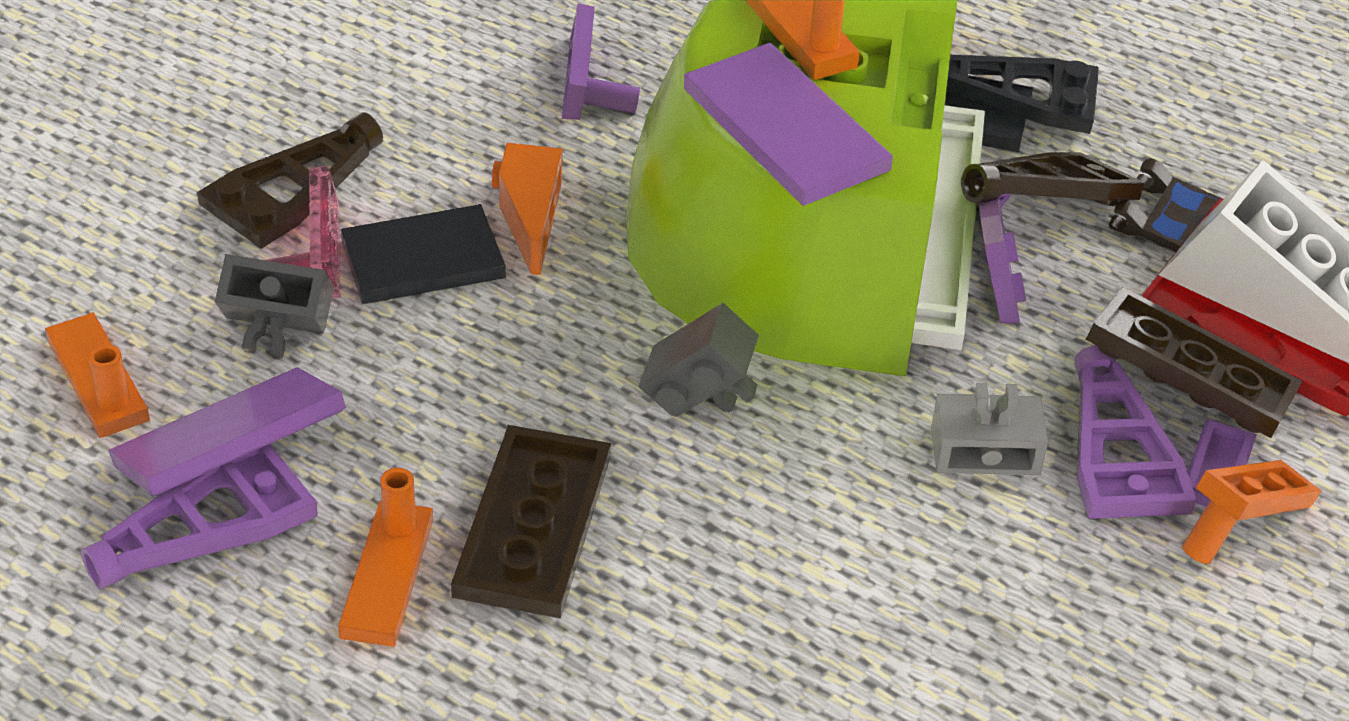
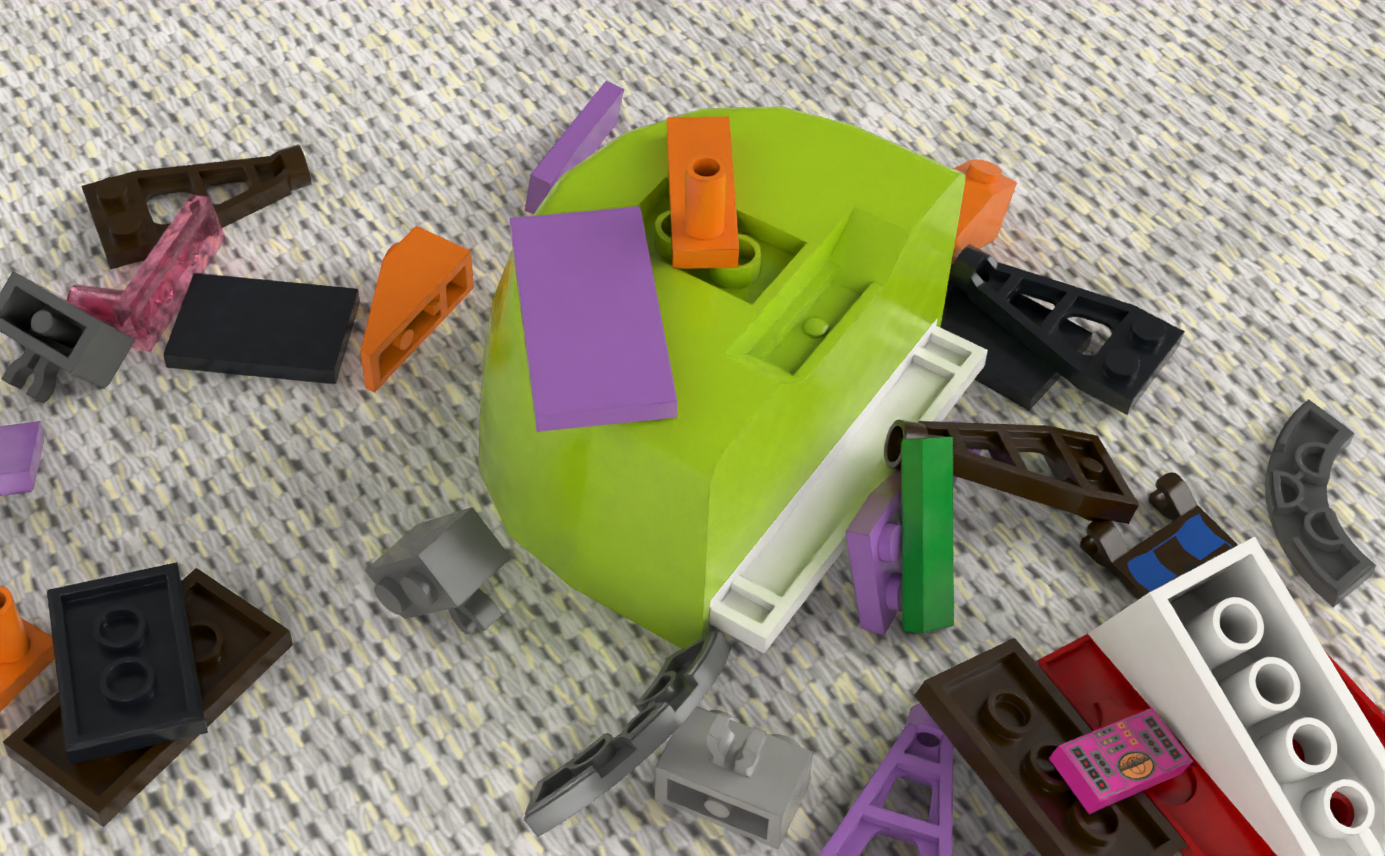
camera: 25 degrees right, 5 degrees up
none -> black tile [47,562,208,764]
none -> dark grey tile [523,630,732,837]
none -> green tile [901,437,954,633]
none -> tile [1049,708,1193,814]
none -> dark grey tile [1265,399,1377,607]

